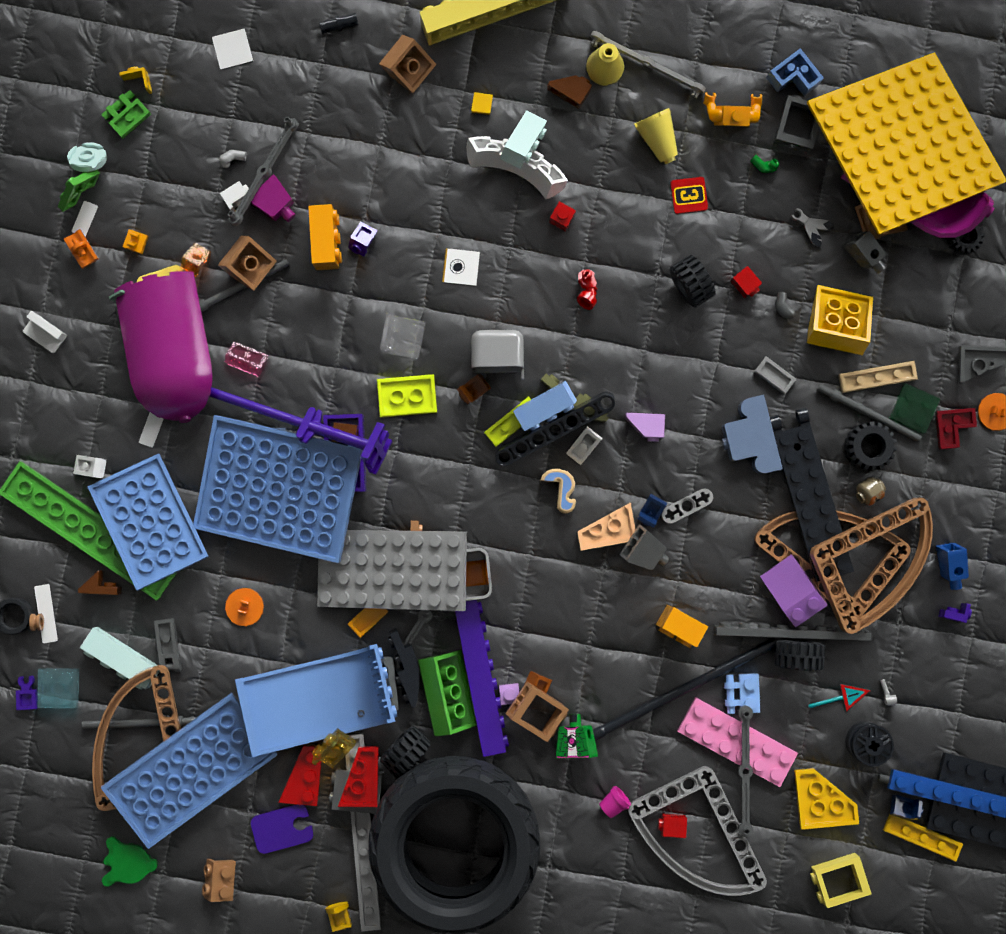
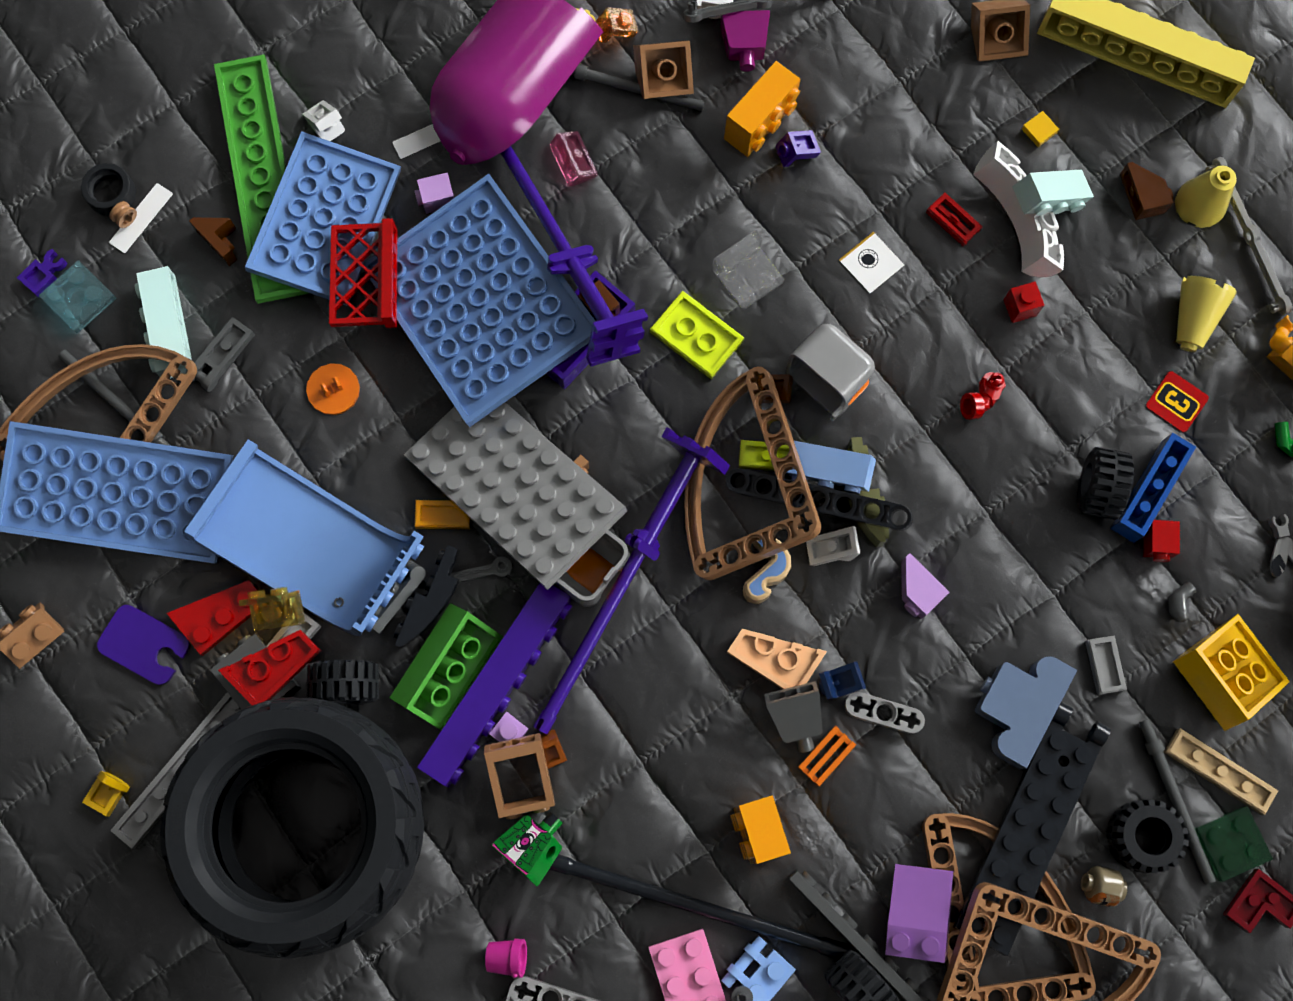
camera: 50 degrees right, 10 degrees down
none -> red fence [329,218,398,328]
none -> lavender brick [415,172,454,214]
none -> dark purple piece [533,427,730,734]
none -> medium nougat beam [684,367,821,580]
none -> orange tile [798,726,857,787]
none -> red tile [926,192,983,247]
none -> blue brick [1110,433,1196,543]

